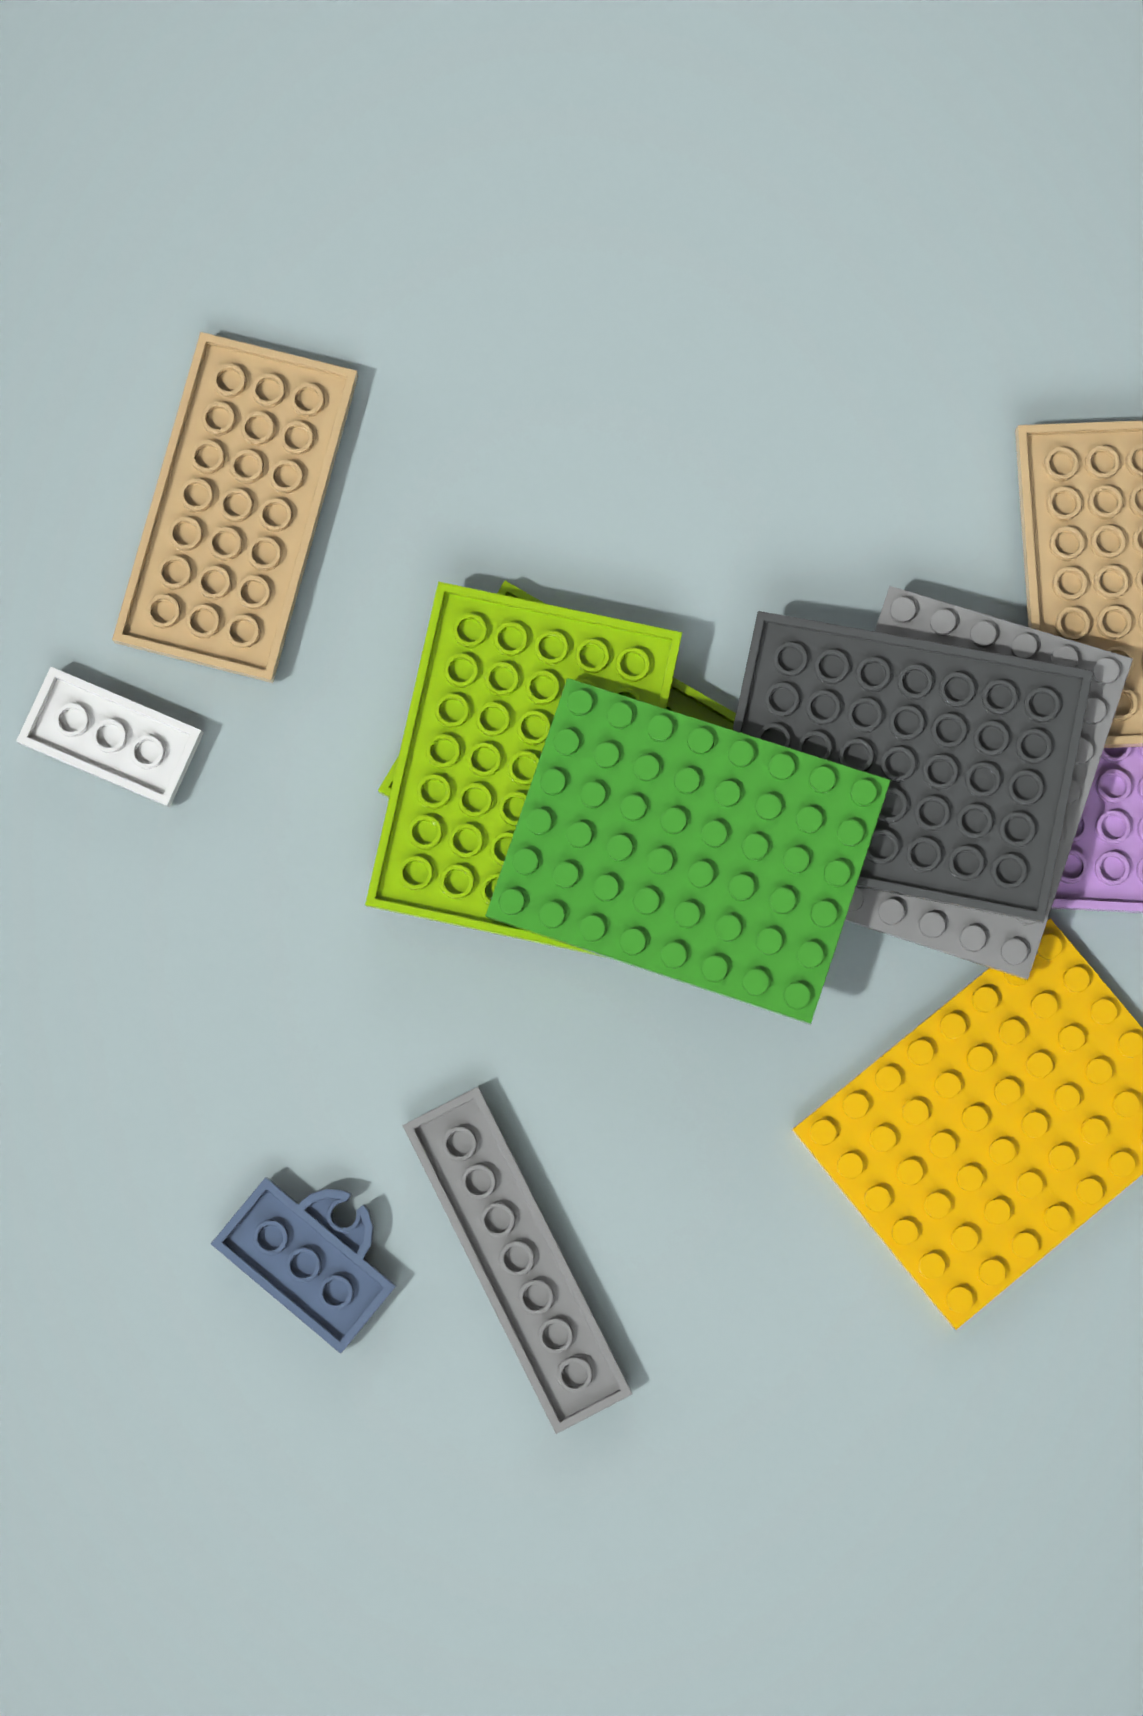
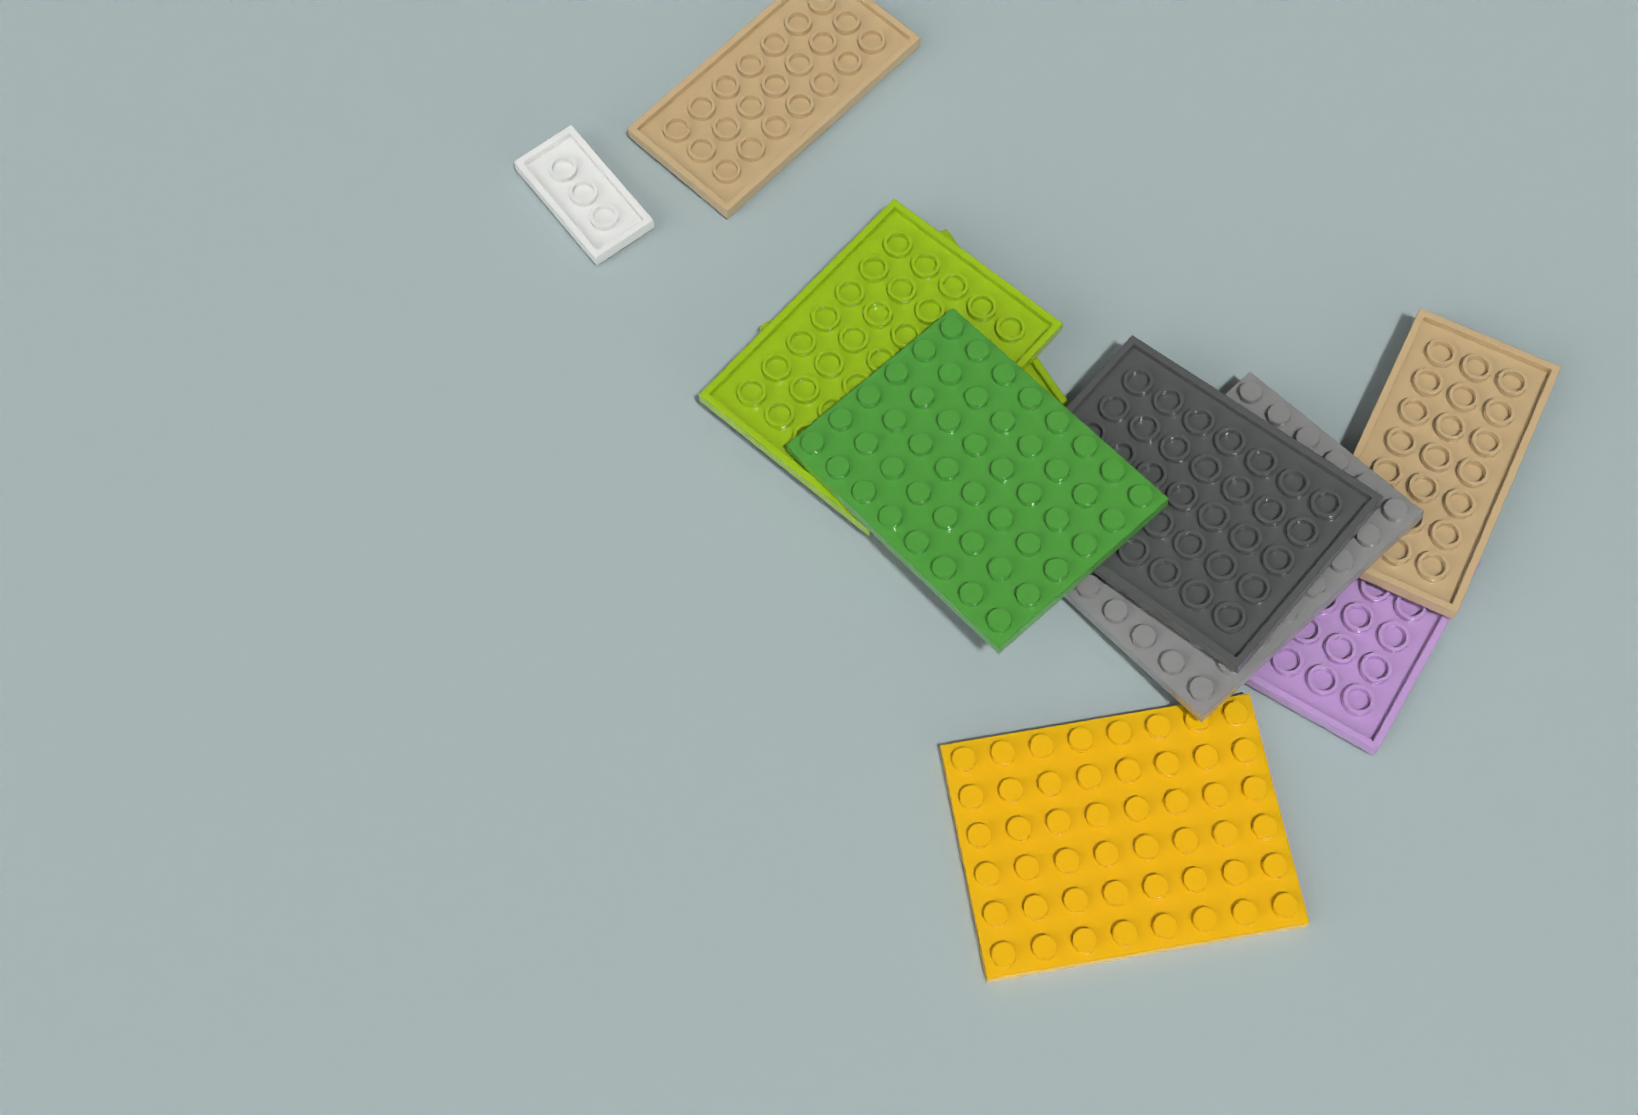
camera: 30 degrees right, 15 degrees down
sand blue plate [210,1177,397,1354] -> none
light grey plate [402,1087,632,1434] -> none

